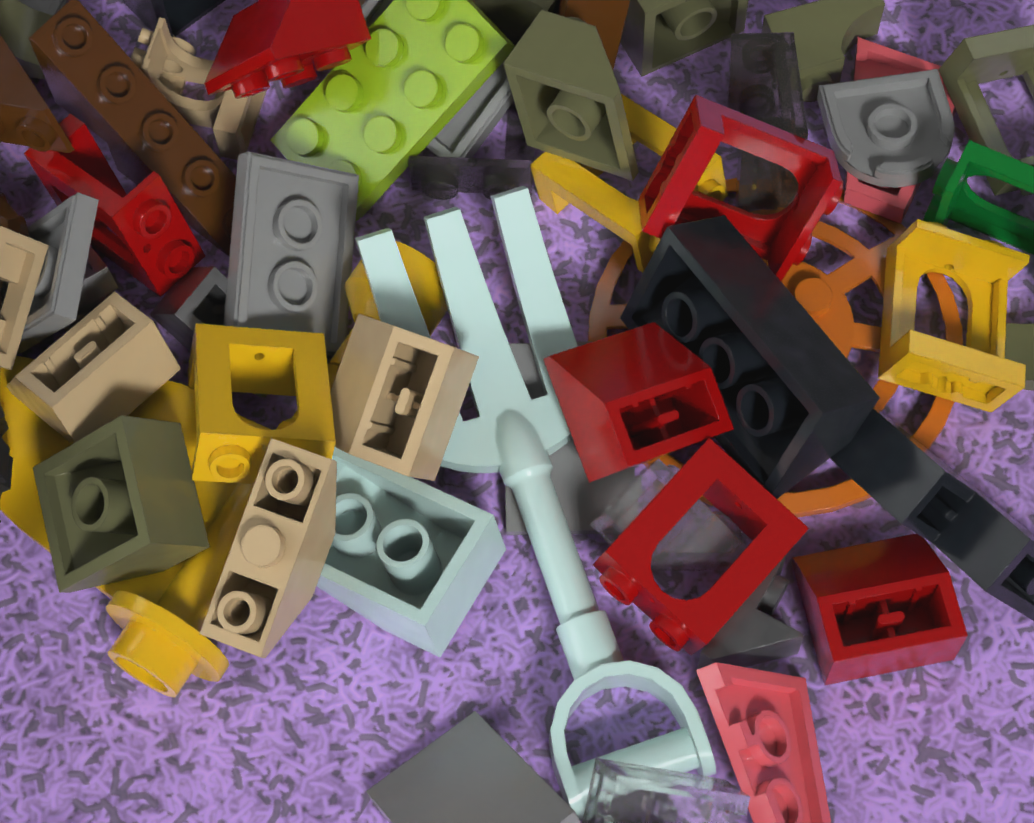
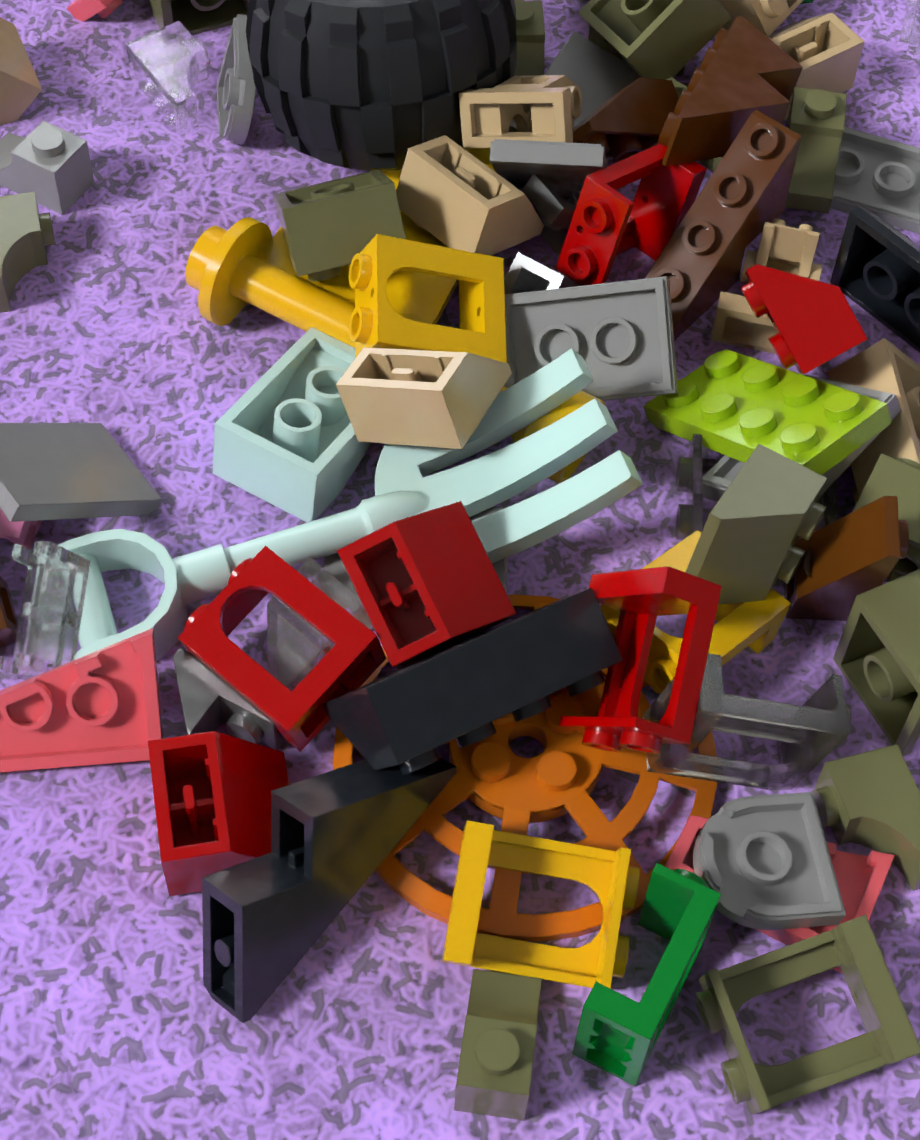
camera: 85 degrees right, 10 degrees down
tan slope [200,438,337,658] -> none

